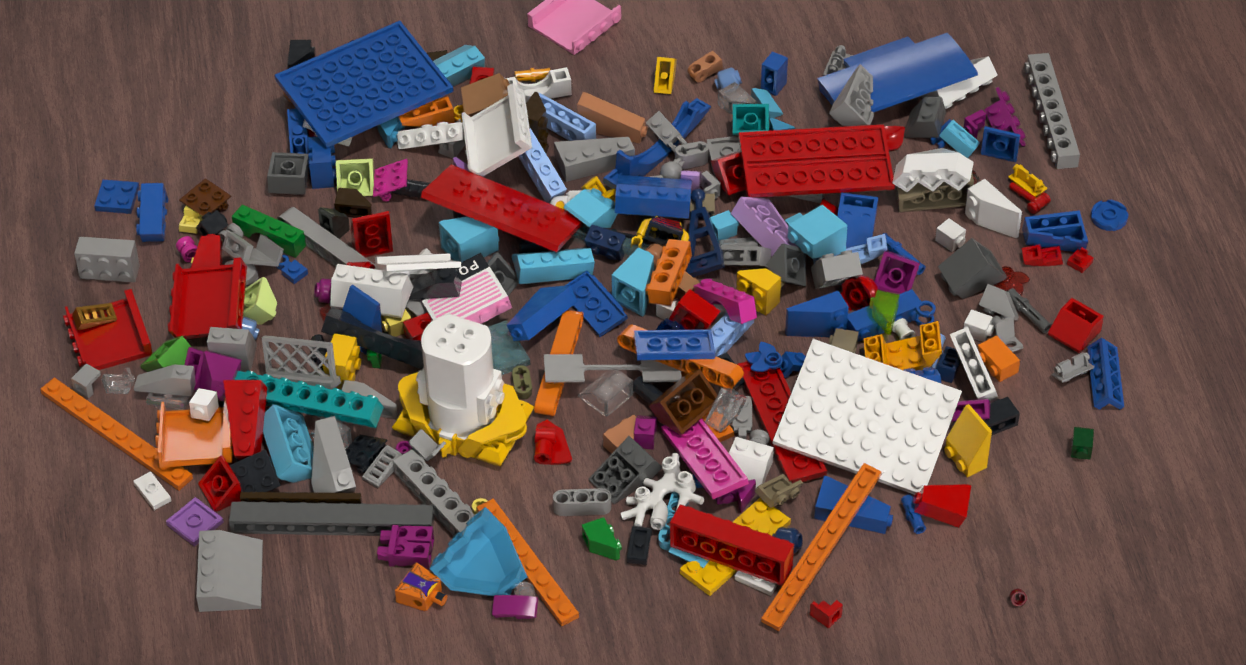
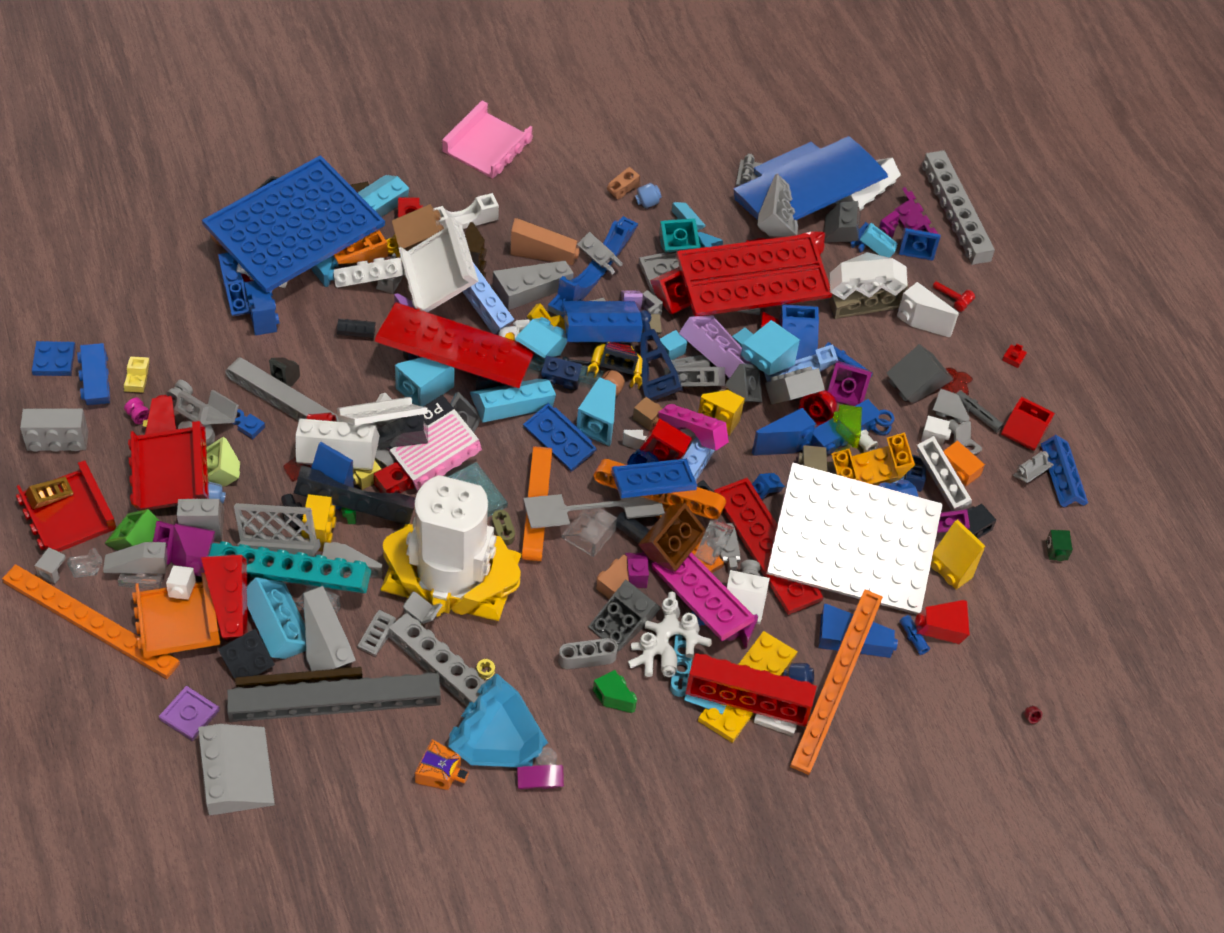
camera: 15 degrees left, 5 degrees up
white plate [133,471,171,510] -> none
reddish brown hinge [179,178,231,217] -> none
black brick [196,210,229,236] -> none
red slope [198,455,241,512] -> none
green arch [232,205,306,258] -> none
dark grey slope [267,152,309,195] -> none
black slope [288,40,316,69] -> none
magenta head [314,278,331,304] -> none
dark brown slope [334,188,373,218] -> none
yellowish green slope [336,158,374,196] -> none
black hinge [345,434,387,474] -> none
red slope [351,211,393,258] -> none
dark pink hinge [373,159,408,202] -> none
magenta hips [377,525,435,570] -> none
magenta plate [395,441,412,455] -> none
orange plate [476,498,579,627] -> none
blue slope [507,285,577,341] -> none
light orange pin [514,68,550,82] -> none
red panel [534,419,572,465] -> none
light blue brick [539,93,596,141] -> none
black plate [627,526,652,565] -> none
orange brick [646,239,692,306] -> none
yellow slope [654,57,677,94] -> none
light grey beam [660,141,709,179] -> none
clear slope [717,82,757,114] -> none
blue plate [745,342,783,372] -> none
dark tan bracket [755,474,803,508] -> none
blue brick [761,51,788,96] -> none
red panel [810,600,843,629] -> none
white brick [935,218,966,252] -> none
yellow hinge [1008,164,1047,197] -> none
blue wedge [1022,210,1088,252] -> none
red slope [1022,244,1063,266] -> none
blue tile [1091,200,1128,231] -> none

